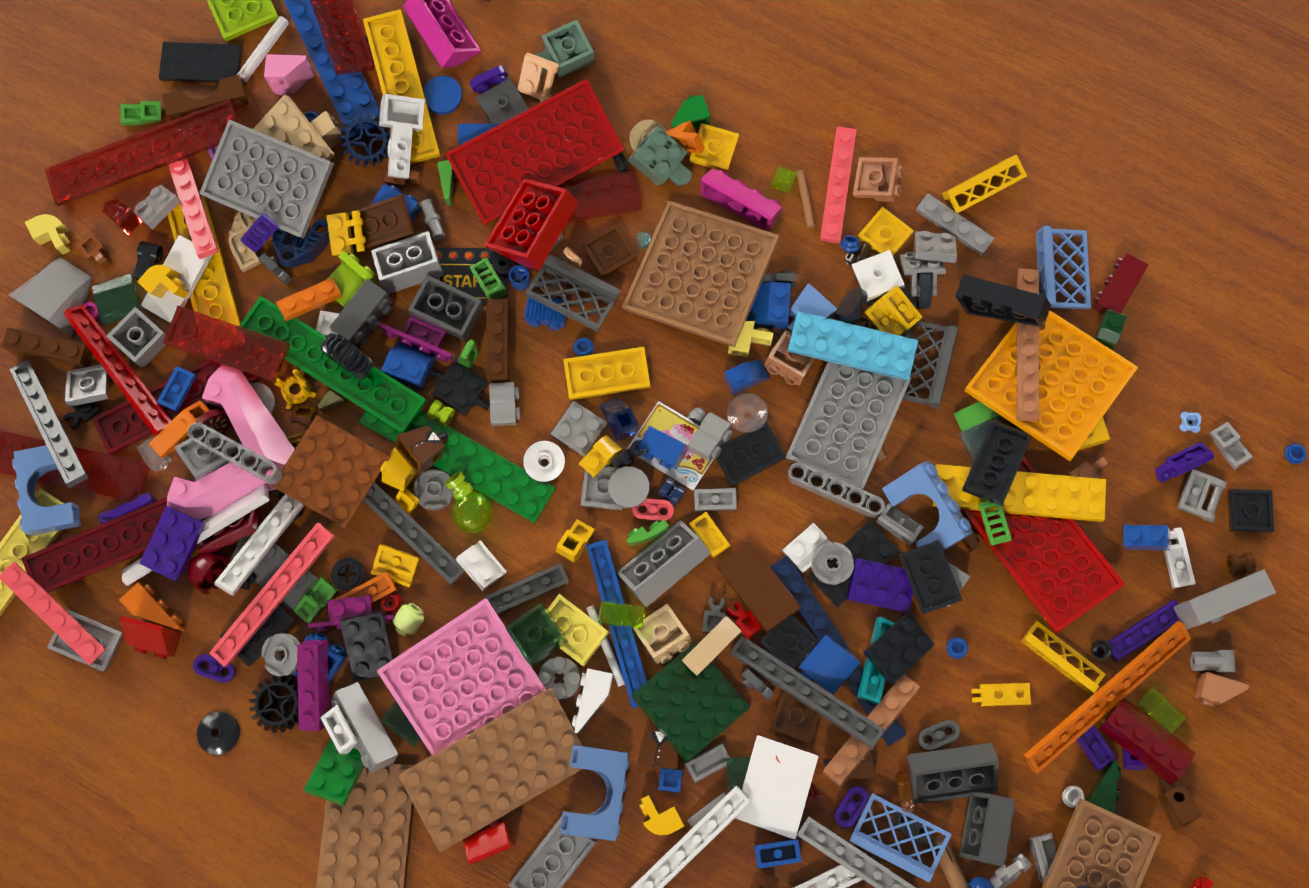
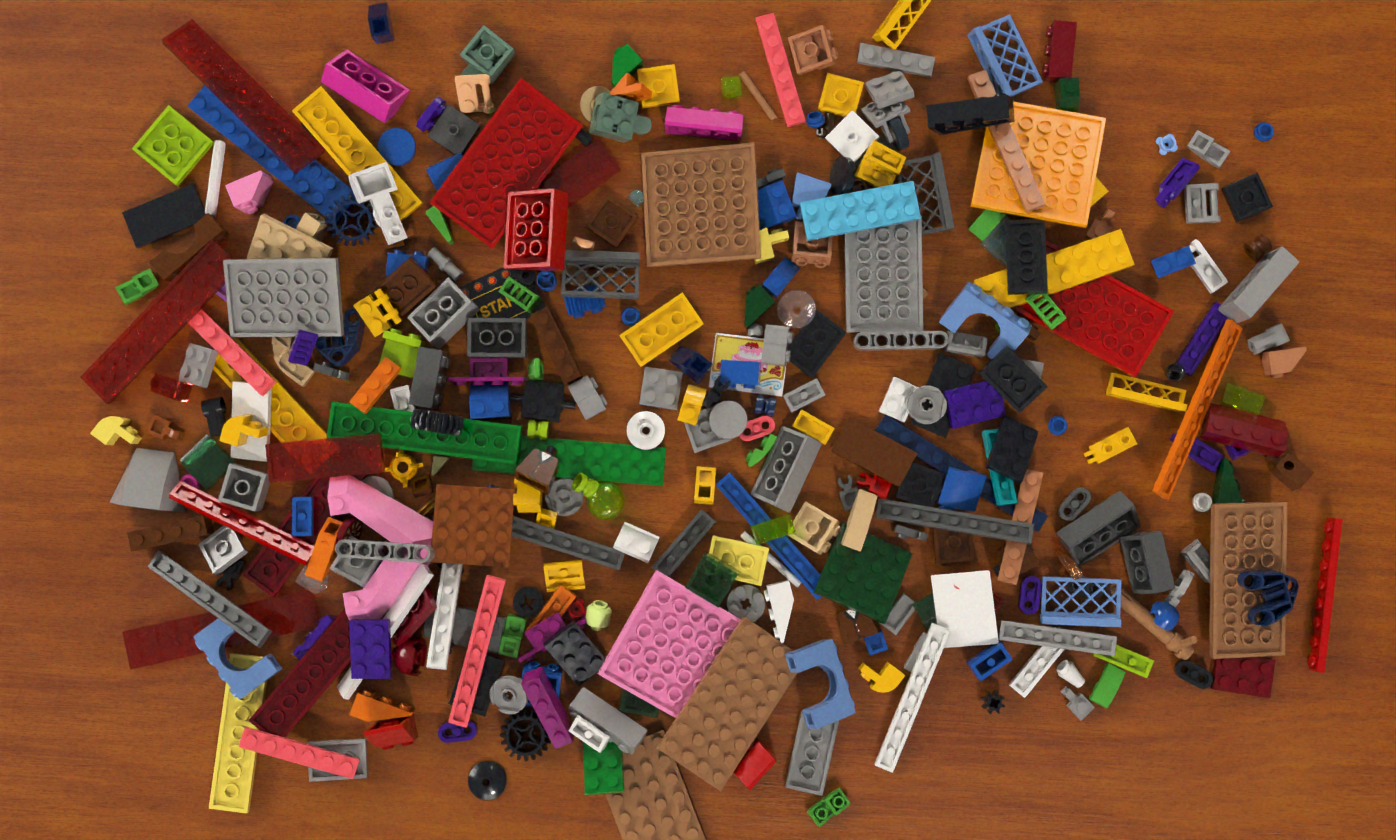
camera: 35 degrees left, 10 degrees up
none -> dark green slope [744,285,775,329]

